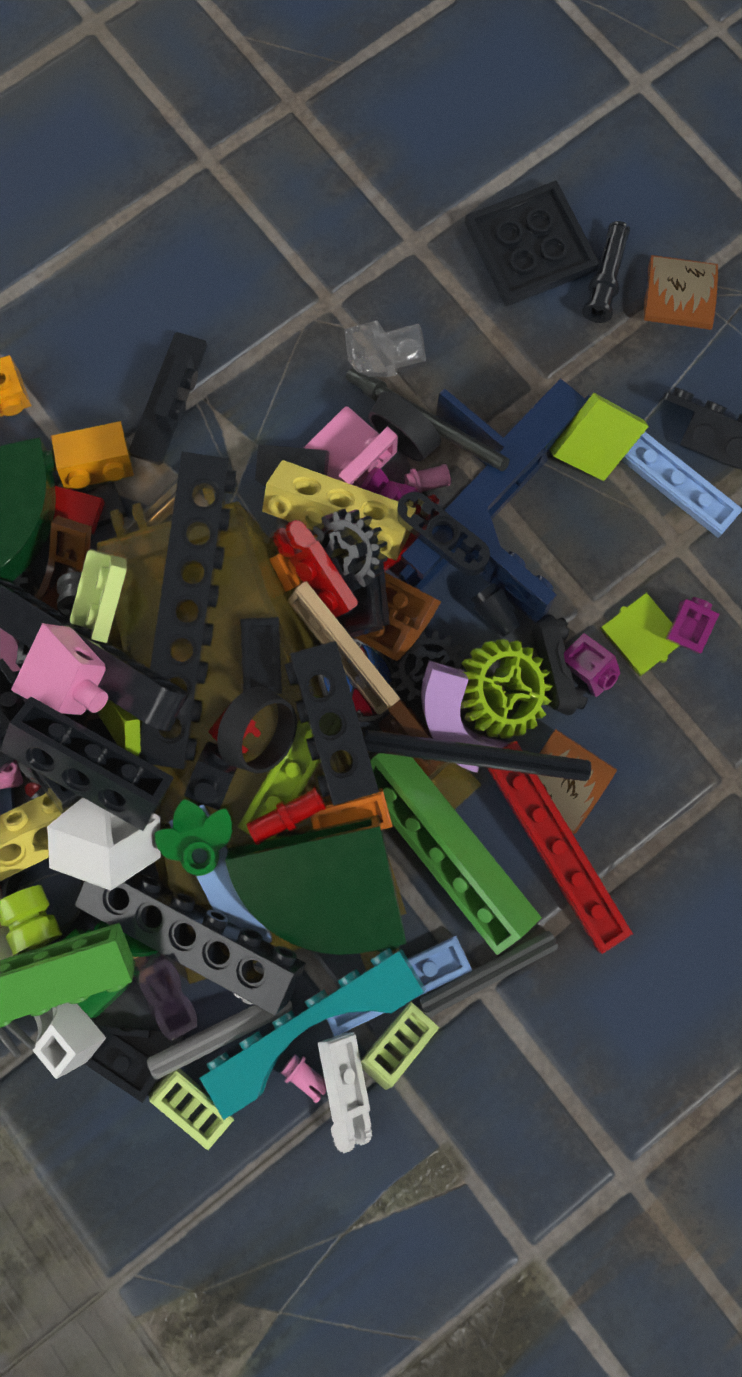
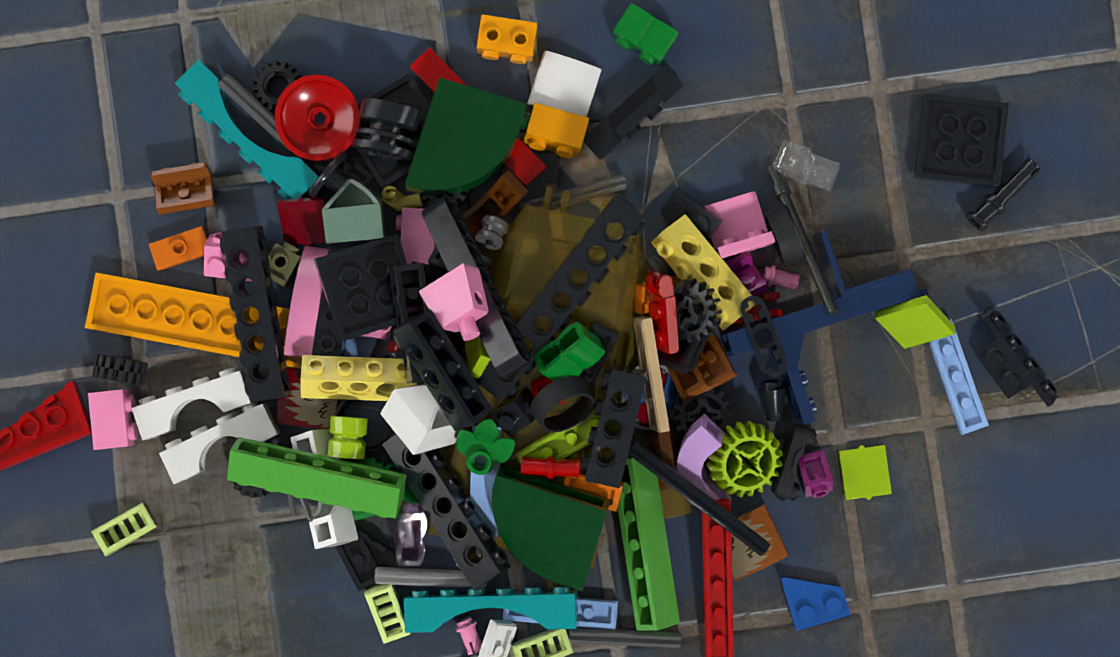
camera: 25 degrees right, 10 degrees up
yellowish green bracket [70,549,127,643] -> none
slope [644,255,718,330] -> none
magenta bracket [666,597,719,654] -> none
none -> white slope [527,51,602,117]
none -> green brick [534,322,605,382]
none -> green brick [613,3,678,65]
none -> blue wing [779,576,851,631]

